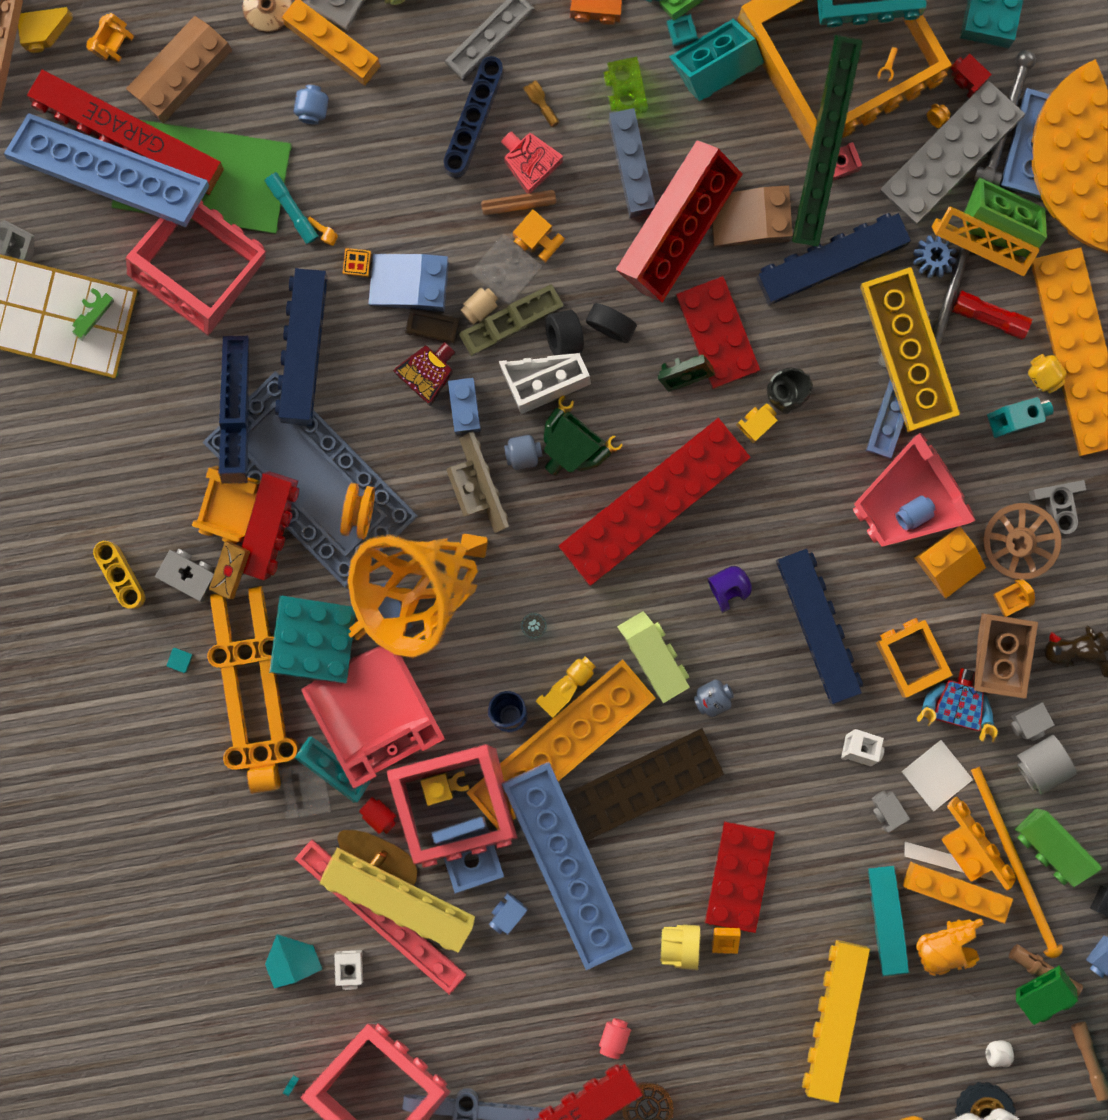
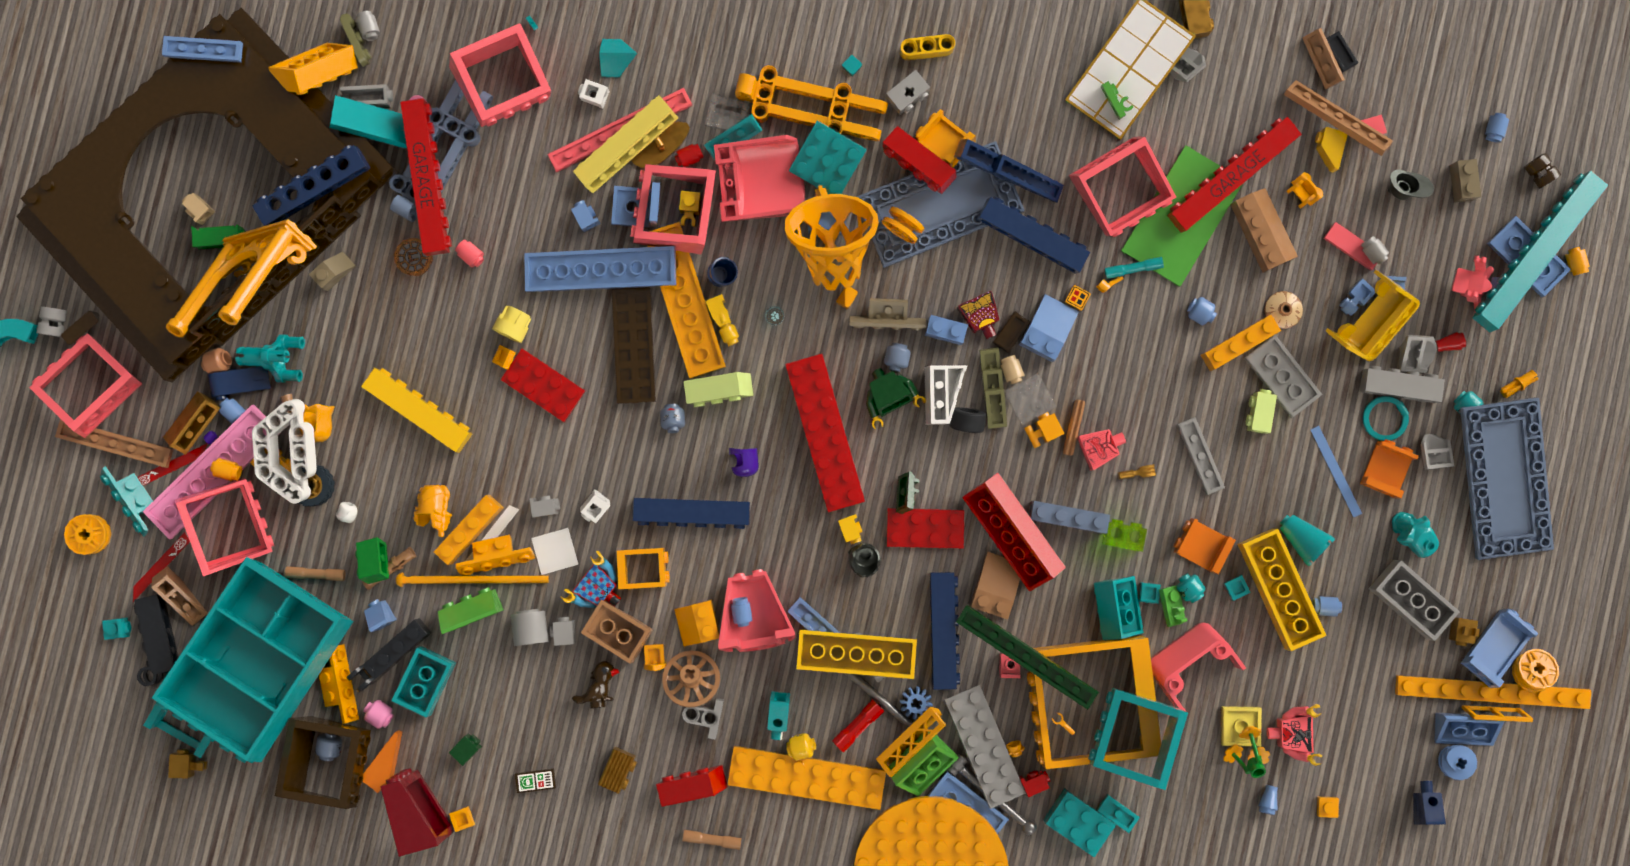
camera: 115 degrees right, 0 degrees up
medium blue plate [4,113,209,227] -> none
pearl gold tile [209,542,250,599] -> none
dark blue beam [444,56,503,178] -> none
black tyre [586,303,637,343] -> none
teal slope [868,866,909,977] -> none

